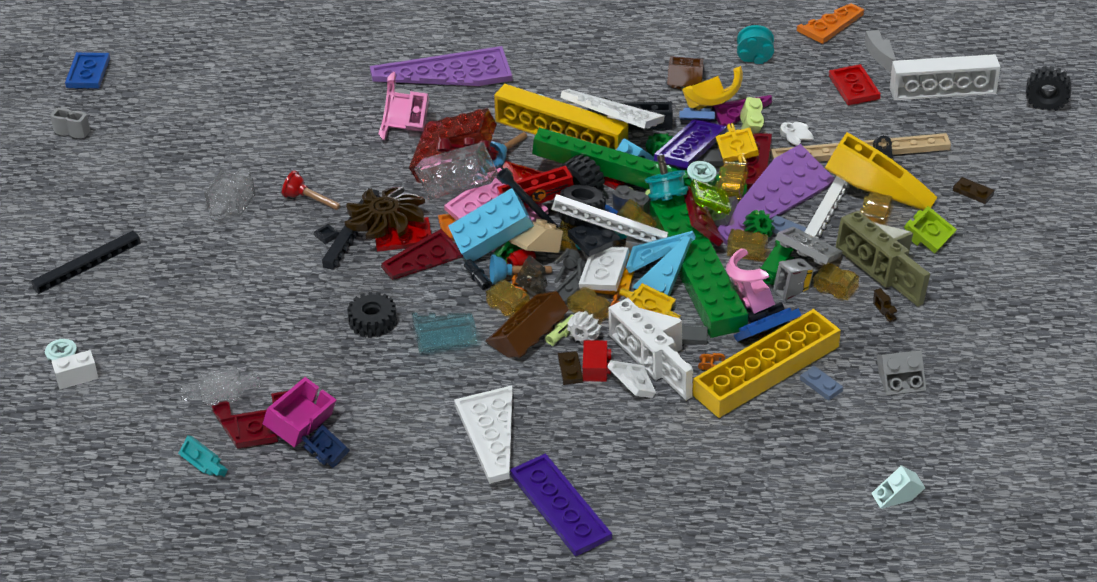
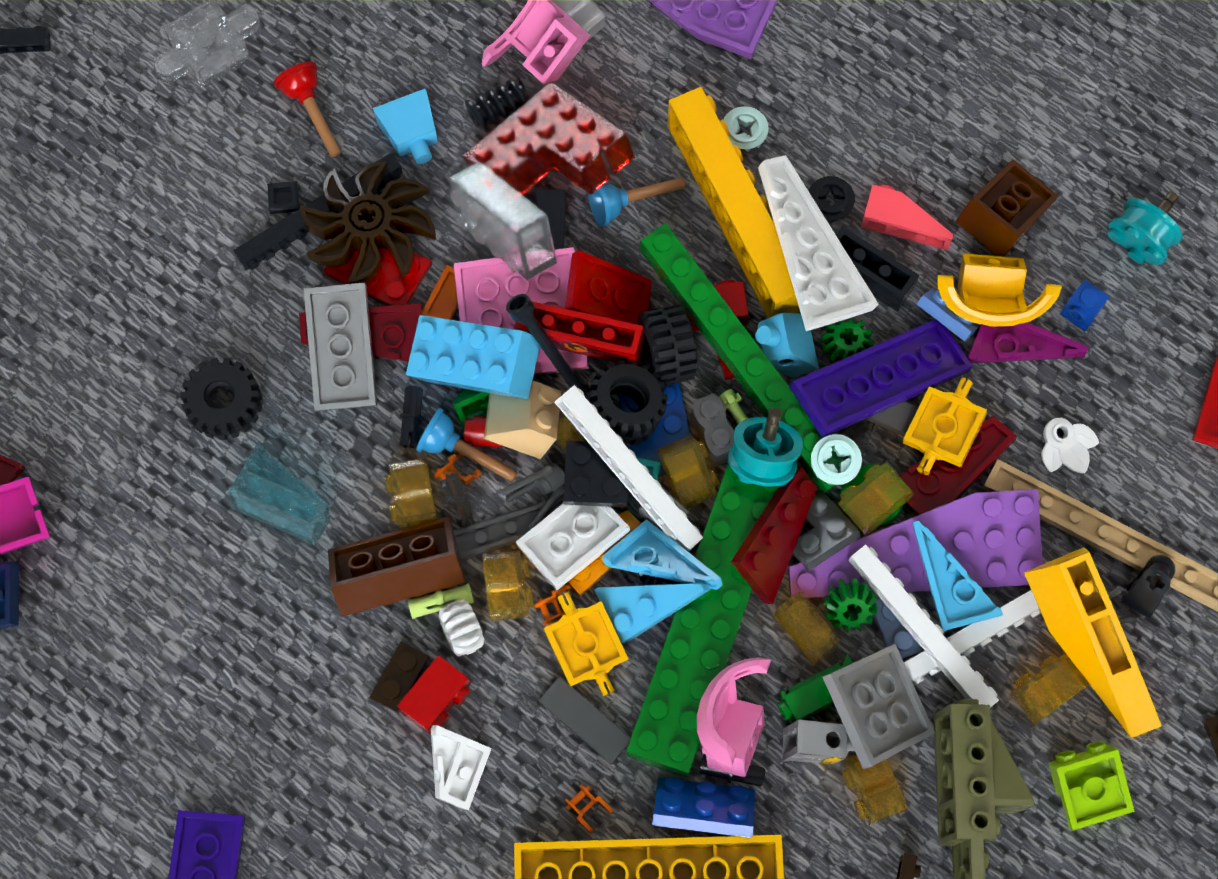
camera: 35 degrees right, 30 degrees up
dark red plant [436,138,499,160] -> none
white wing [454,385,513,484] -> none
white wedge [608,298,693,400] -> none
clear neon green plate [690,178,732,214] -> none
yellowish green brick [740,97,764,135] -> none
none -> light grey plate [304,283,377,412]
none -> medium azure torso [373,89,438,164]
none -> black piece [465,76,531,132]
none -> white piece [848,545,999,708]
none -> coral slope [861,185,953,251]
none -> medium azure wing [912,521,1003,631]
none -> blue brick [1060,279,1110,332]

